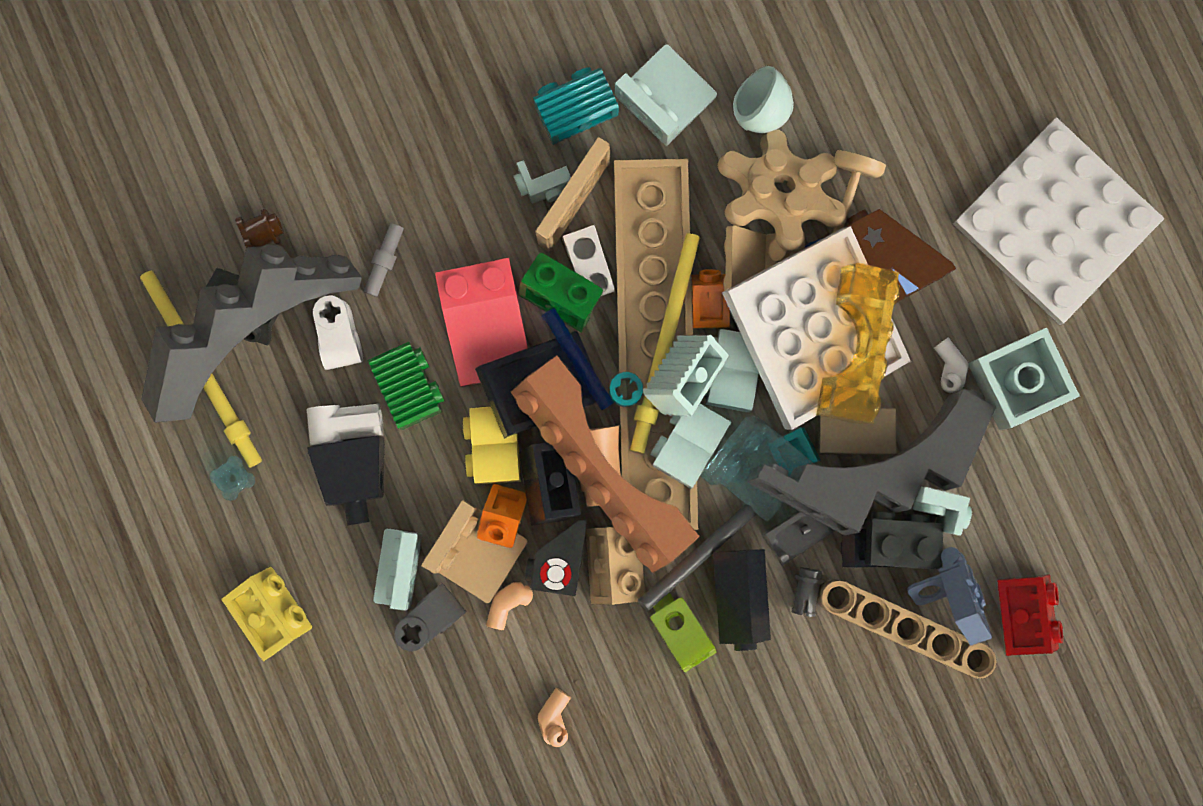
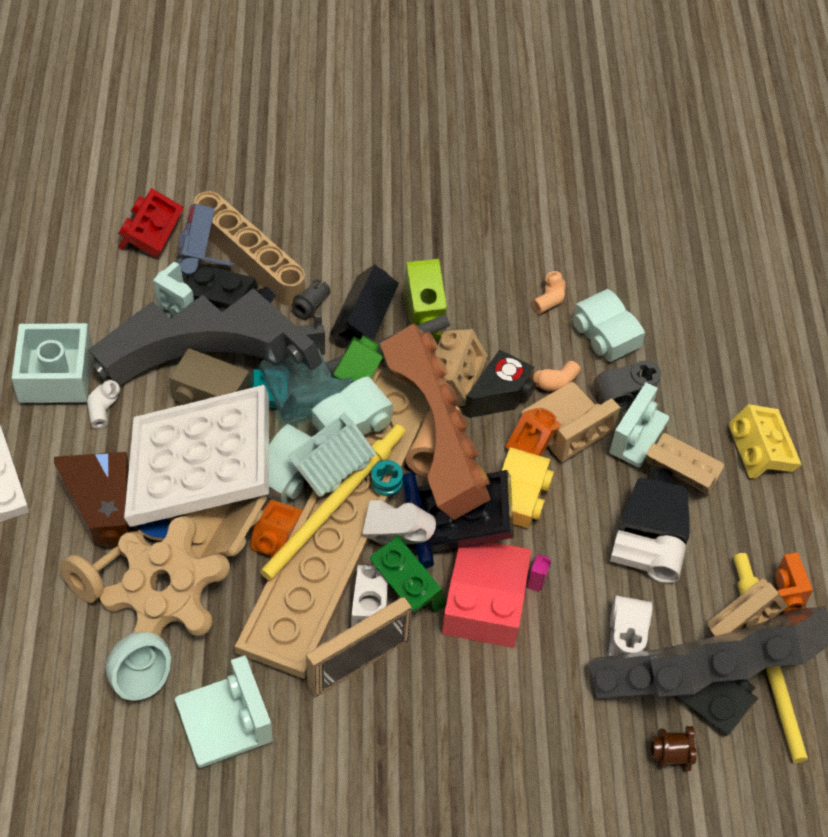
camera: 160 degrees left, 30 degrees down
clear light blue plate [210,456,255,501] -> none
light grey bar [363,223,404,297] -> none
green brick [368,342,445,430] -> none
light aqua bracket [513,160,571,204] -> none
black brick [519,443,581,526] -> none
teal brick [533,67,619,145] -> none
clear yellow arch [816,263,900,424] -> none
none -> bright green brick [333,335,383,384]
none -> white leg [362,500,436,545]
none -> dark pink tile [527,554,551,592]
none -> light aqua brick [573,289,645,362]
none -> tan bracket [646,433,724,495]
none -> tan bracket [708,579,788,636]
none -> orange bracket [775,552,813,613]

